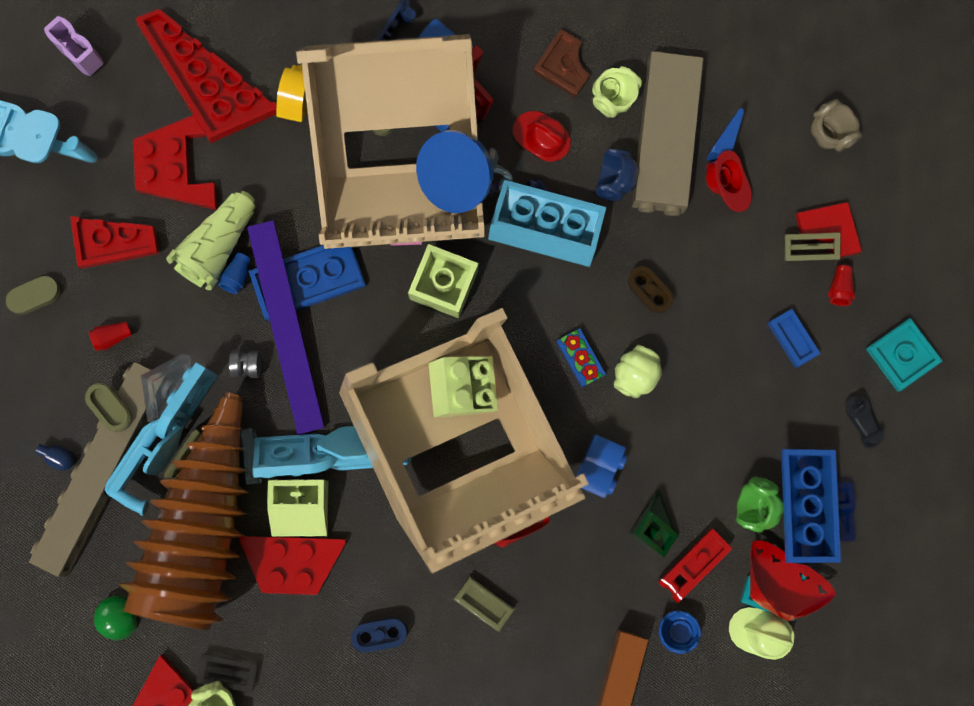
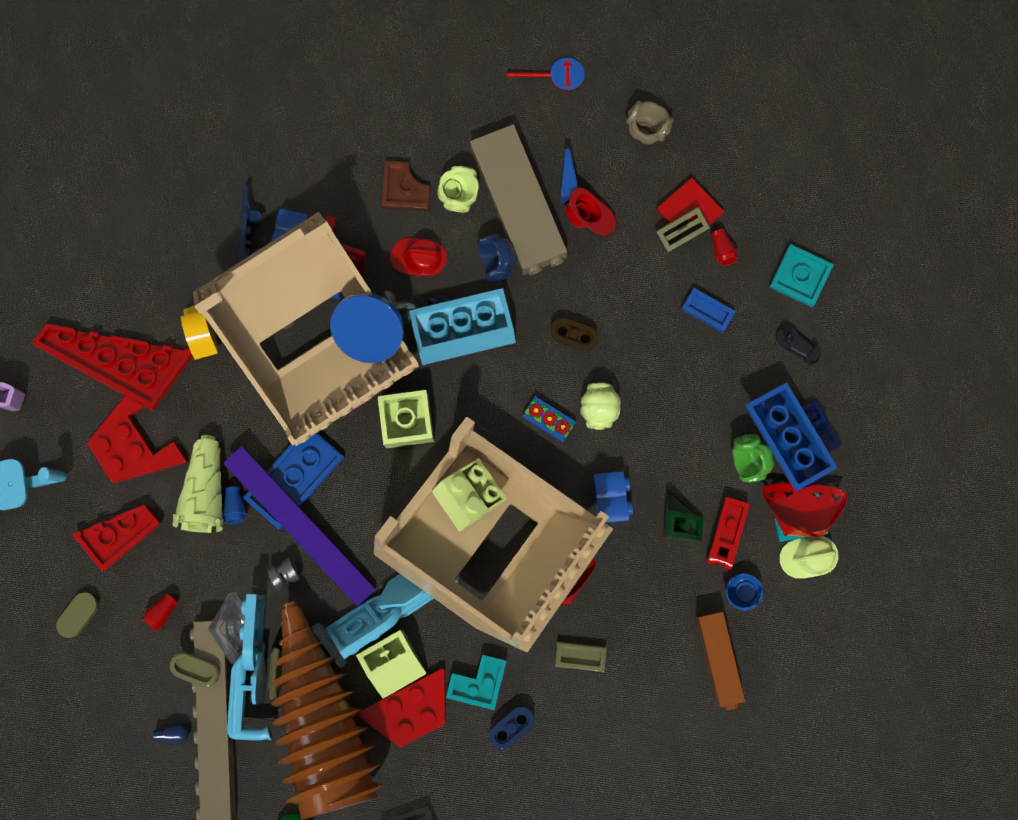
camera: 20 degrees left, 0 degrees up
none -> teal plate [446,655,507,710]
none -> blue piece [506,57,585,91]

